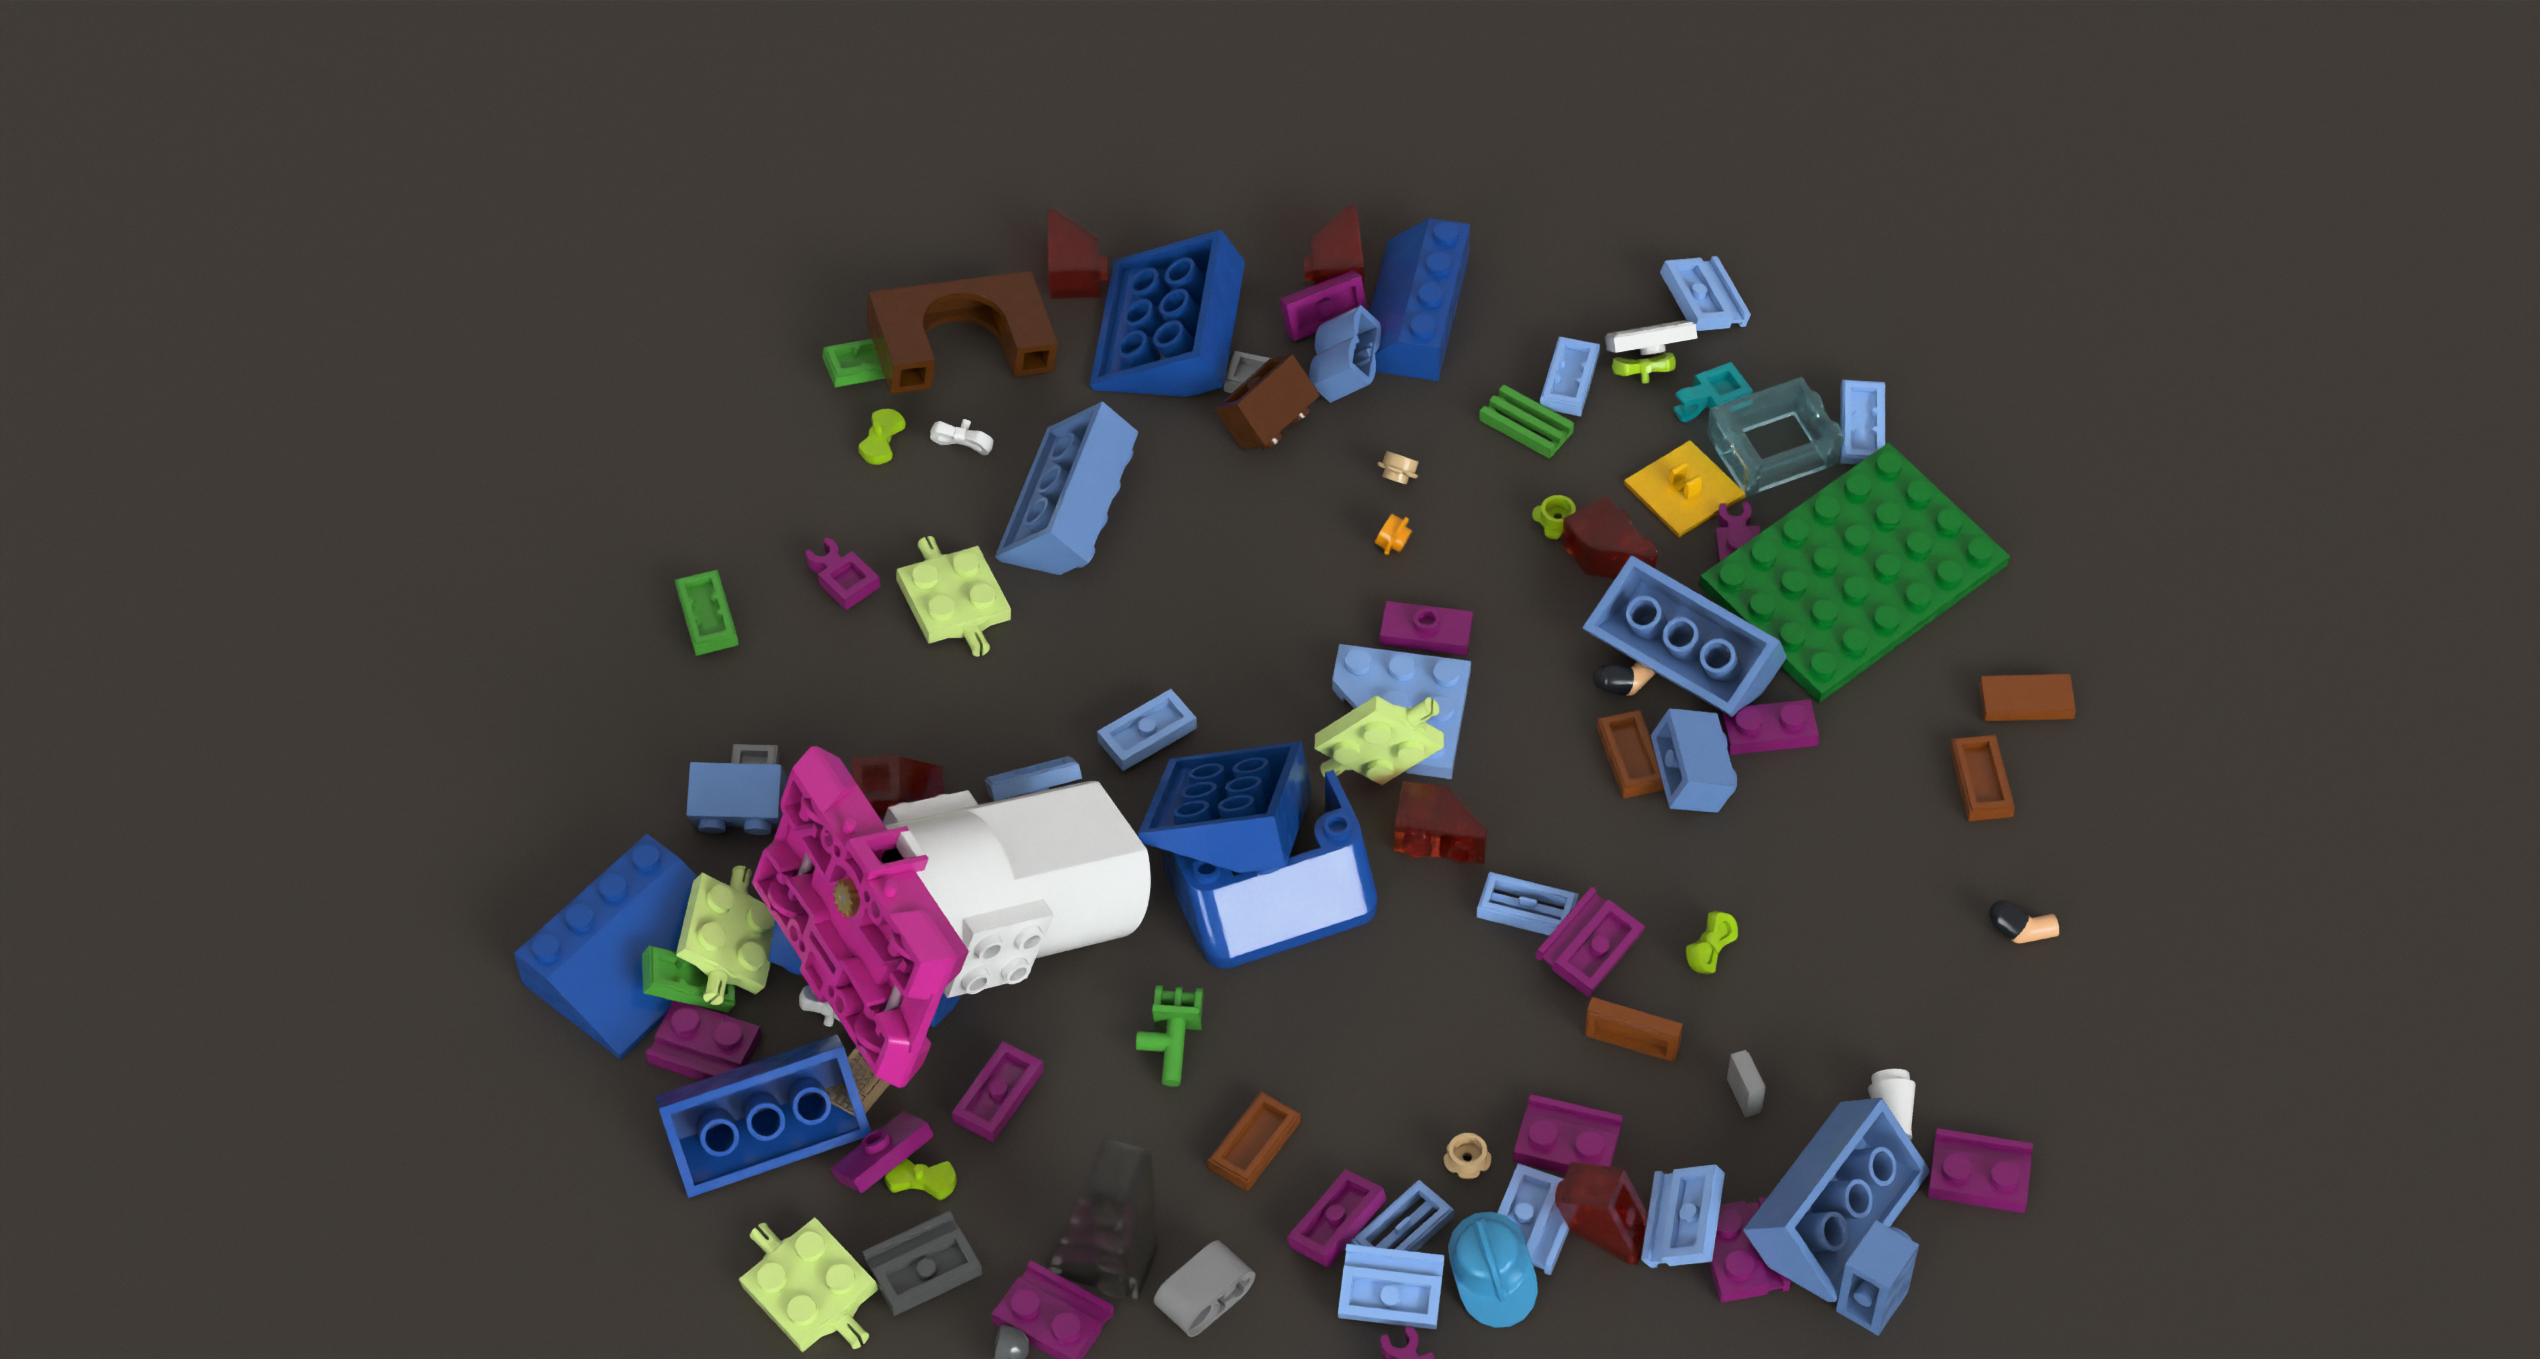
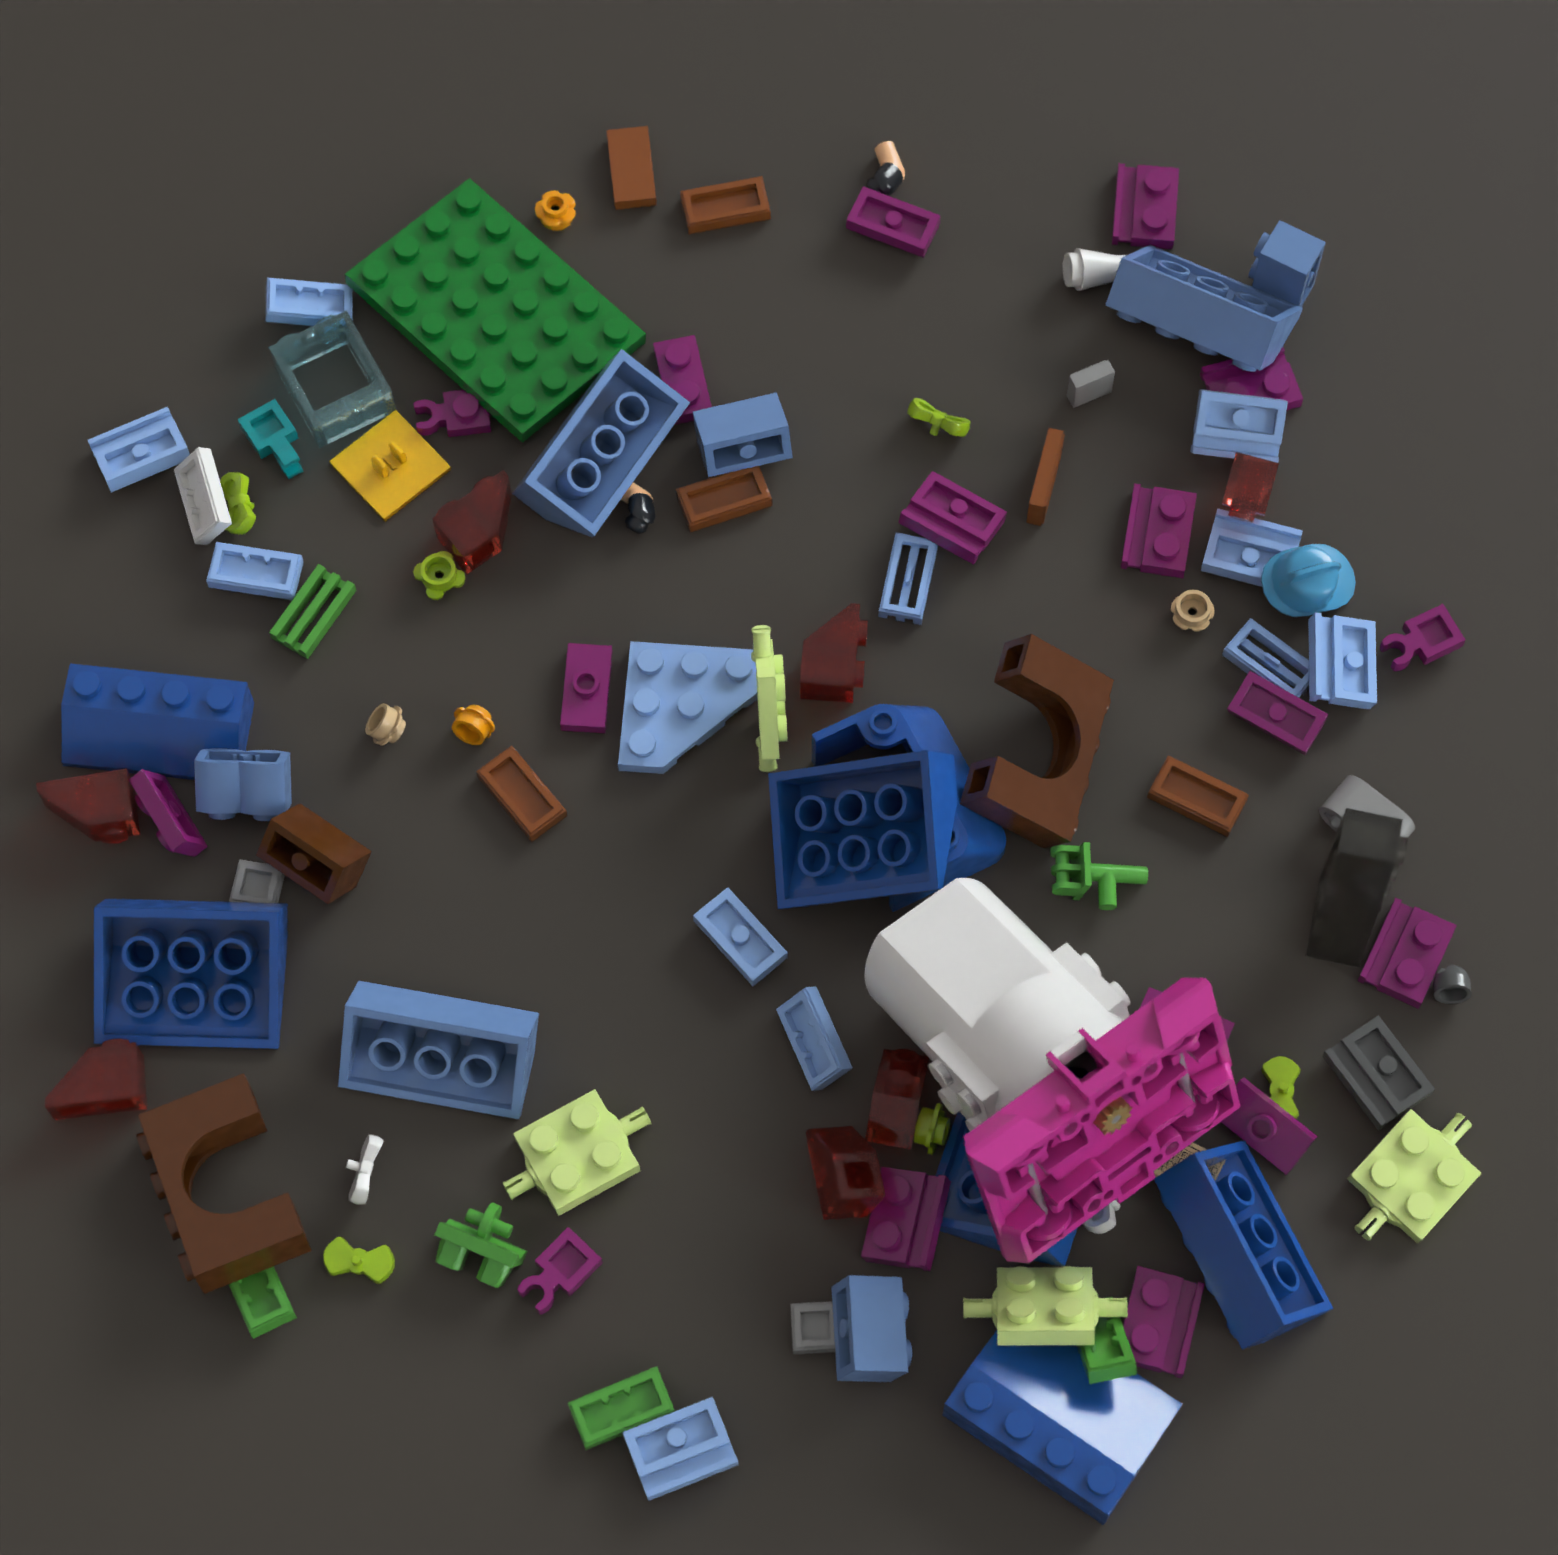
camera: 95 degrees left, 15 degrees up
none -> bright green hips [435,1202,527,1288]
none -> dark orange tile [476,746,567,842]
none -> light orange plate [535,190,576,231]
none -> light blue plate [623,1397,738,1501]
none -> magenta plate [846,186,941,258]
none -> reddish brown arch [960,634,1114,848]

